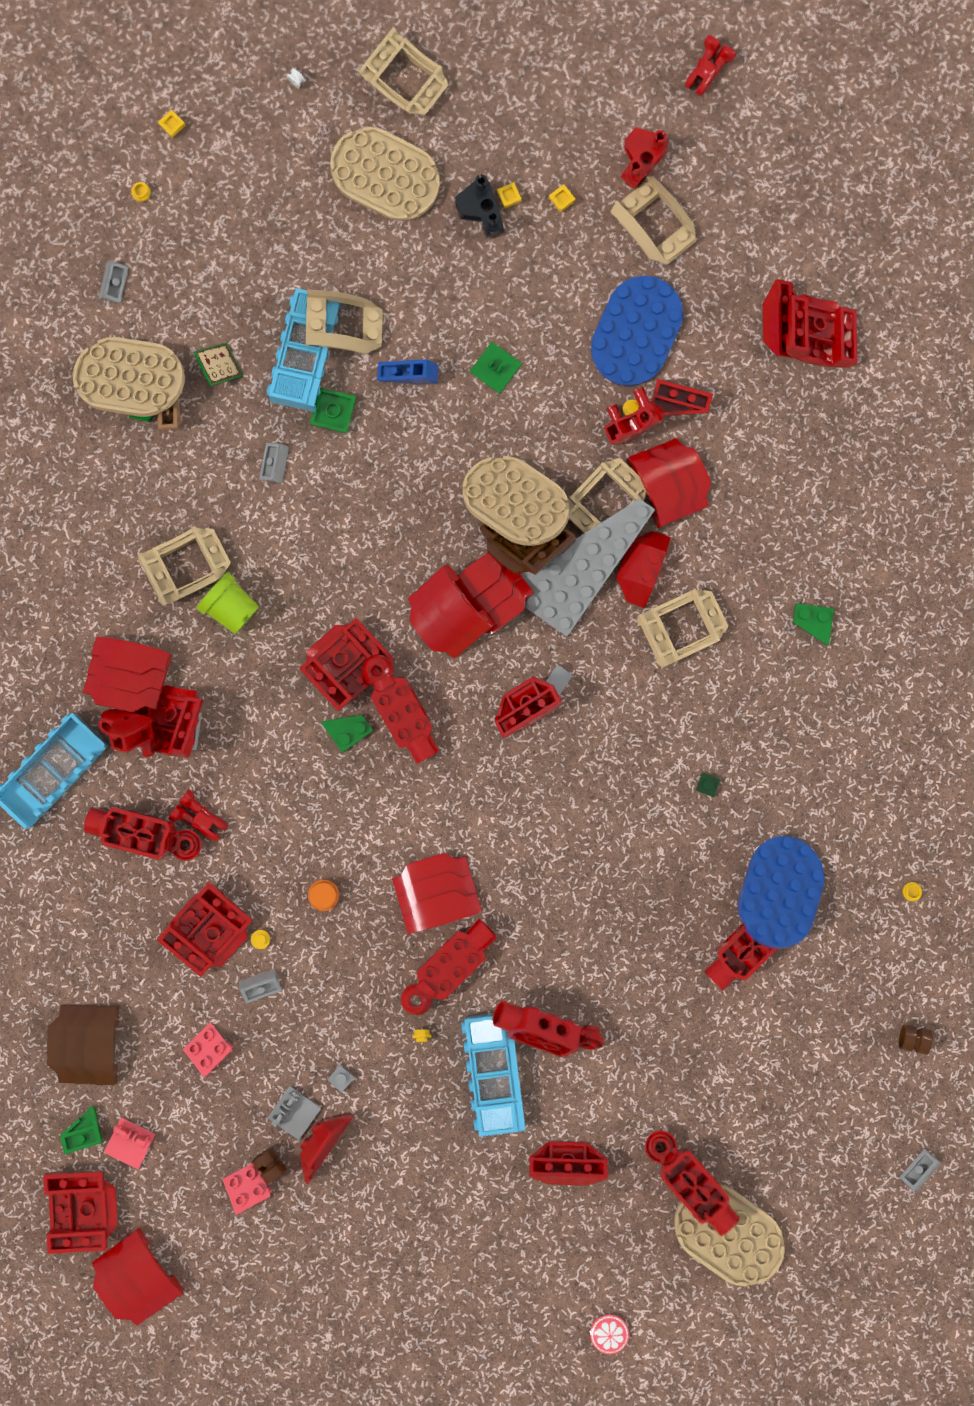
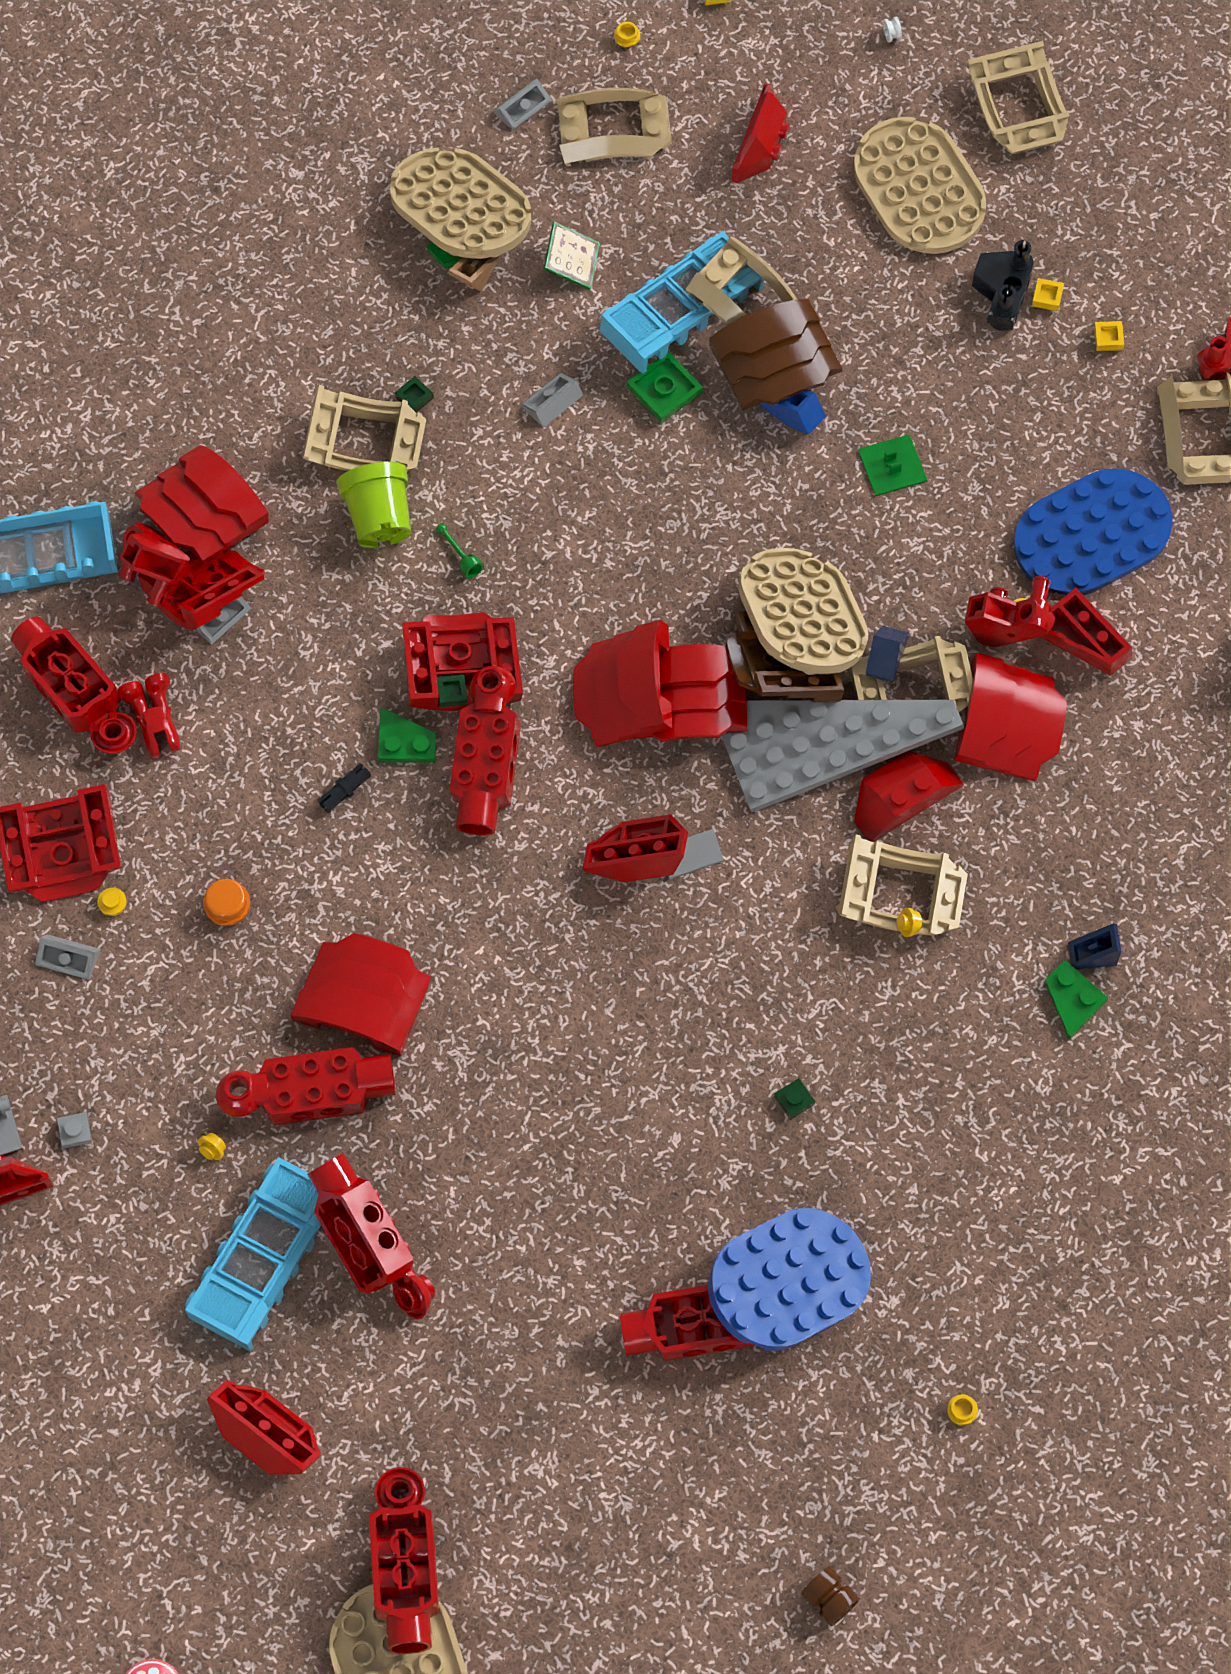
camera: 35 degrees right, 20 degrees down
none -> black pin [317,763,371,813]
none -> dark green plate [395,376,434,413]
none -> green hinge [436,523,484,579]
none -> dark green plate [437,675,468,708]
none -> tan wedge [555,88,672,166]
none -> reddish brown slope [709,299,843,411]
none -> red wedge [732,83,790,183]
none -> dark blue slope [866,626,910,683]
none -> yellow plate [897,908,922,937]
none -> dark blue slope [1068,923,1121,969]

